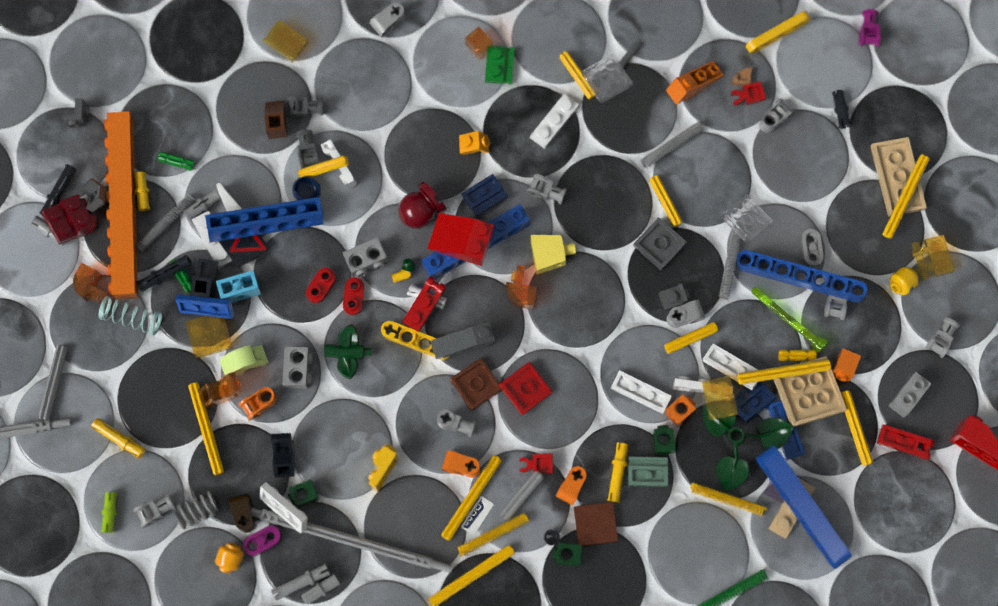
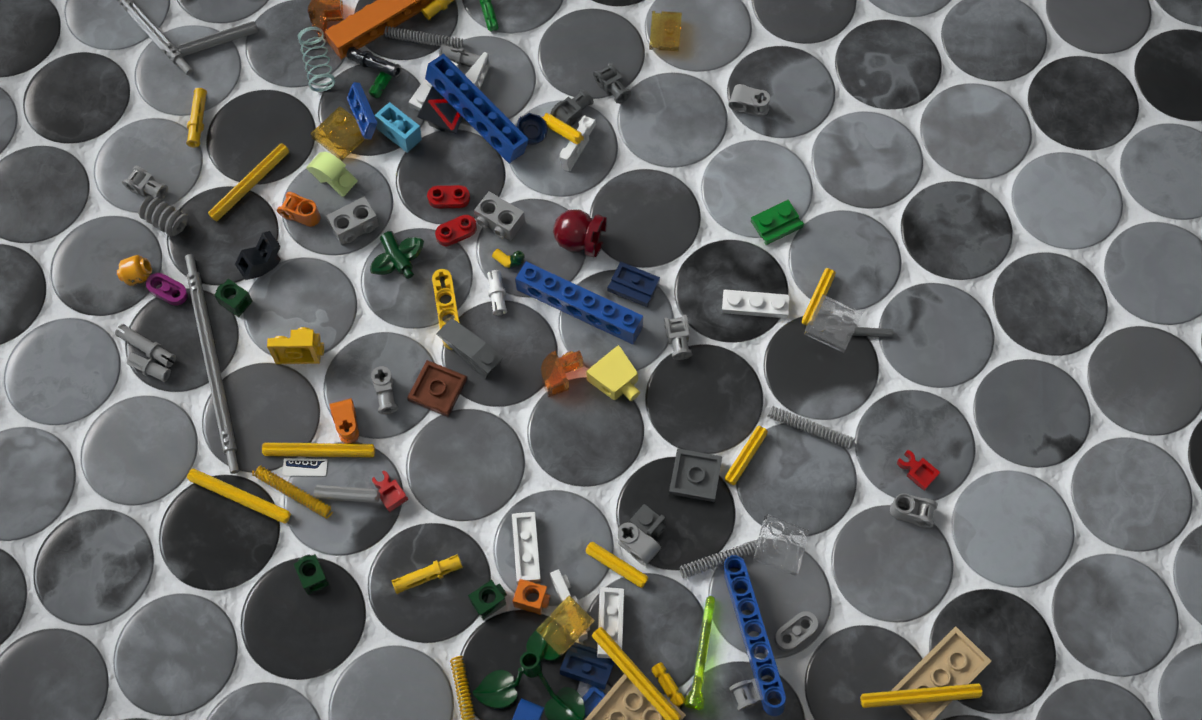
camera: 60 degrees right, 10 degrees down
lime pin [101,492,117,533] -> none
black brick [190,258,219,298] -> none
clear orange brick [198,372,241,408] -> none
dark brown piece [228,493,255,533] -> none
white plate [259,483,308,534] -> none
reddish brown slope [264,101,288,139] -> none
red plate [402,276,447,332] -> none
red slope [427,213,494,266] -> none
light orange bracket [459,131,490,155] -> none
clear orange panel [465,27,493,60] -> none
red plate [499,361,553,415] -> none
black hinge [544,529,560,546] -> none
orange piece [555,466,586,506] -> none
copper tile [573,502,618,546] -> none
sand green plate [628,457,668,487] -> none
orange slope [666,61,724,105] -> none
medium nougat tile [731,68,752,86] -> none
yellow beam [745,11,811,54] -> none
black pin [832,90,851,129] -> none
magenta connector [859,9,881,47] -> none

